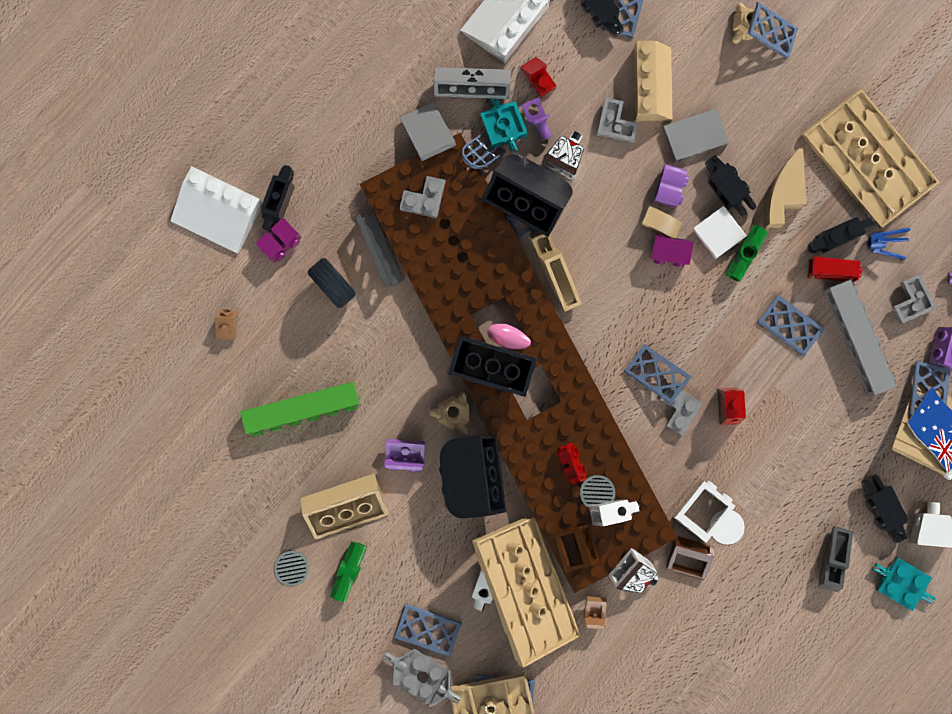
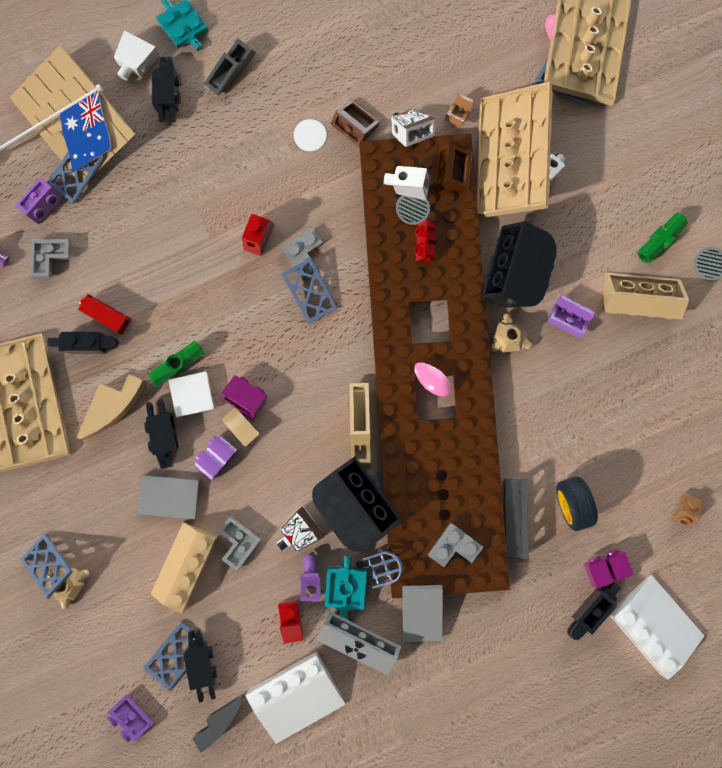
camera: 155 degrees left, 0 degrees up
bright green brick [240,382,361,437] -> none
light grey plate [383,649,462,708] -> none
sand blue window [395,604,462,657] -> none
black brick [447,335,537,397] -> none
white window [673,481,735,543] -> none
sand blue window [757,295,824,356] -> none
light grey brick [824,280,896,396] -> none
blue plant [867,228,911,260] -> none

